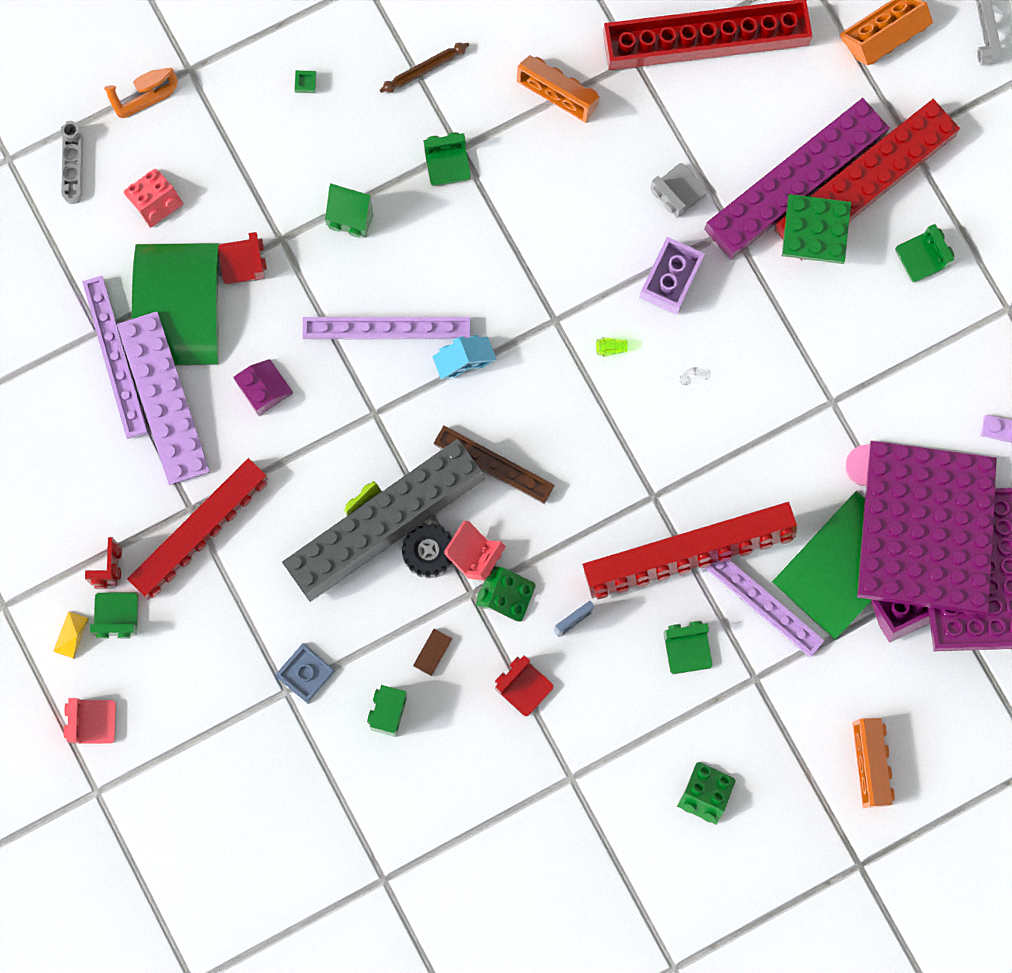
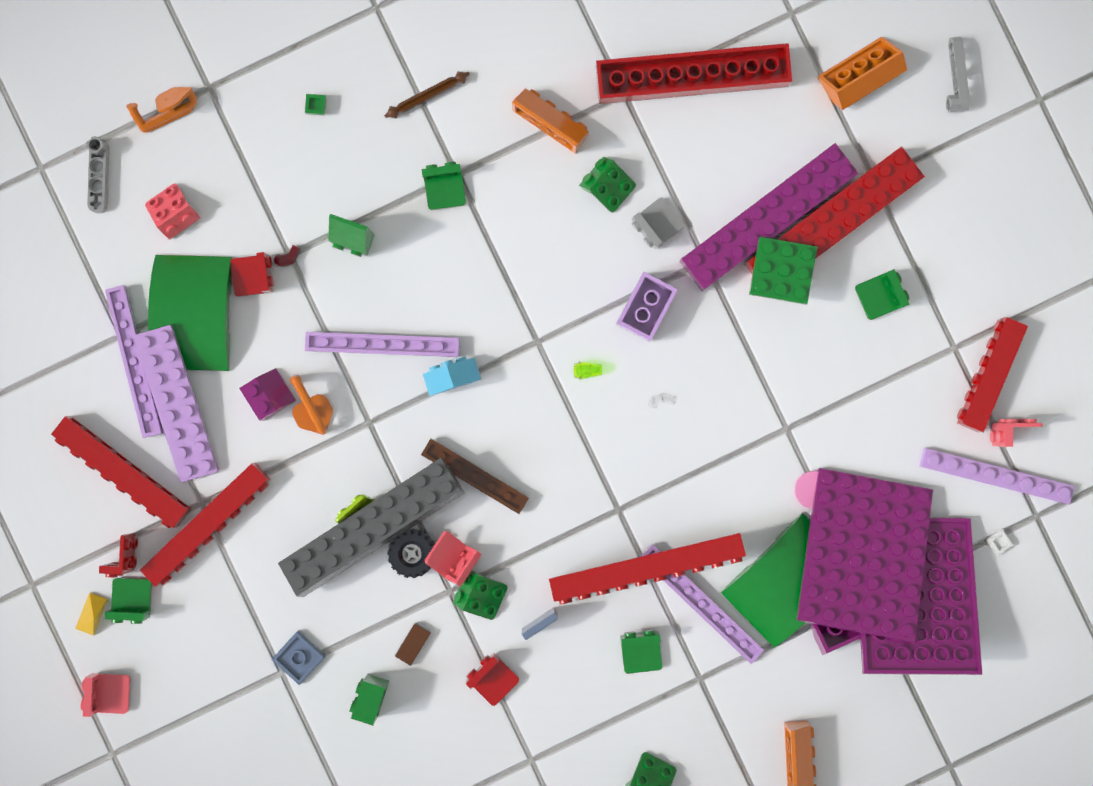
camera: 10 degrees right, 10 degrees up
none -> red brick [51,416,192,528]
none -> dark red arm [274,245,301,267]
none -> orange piece [290,375,333,435]
none -> green bracket [579,156,636,213]

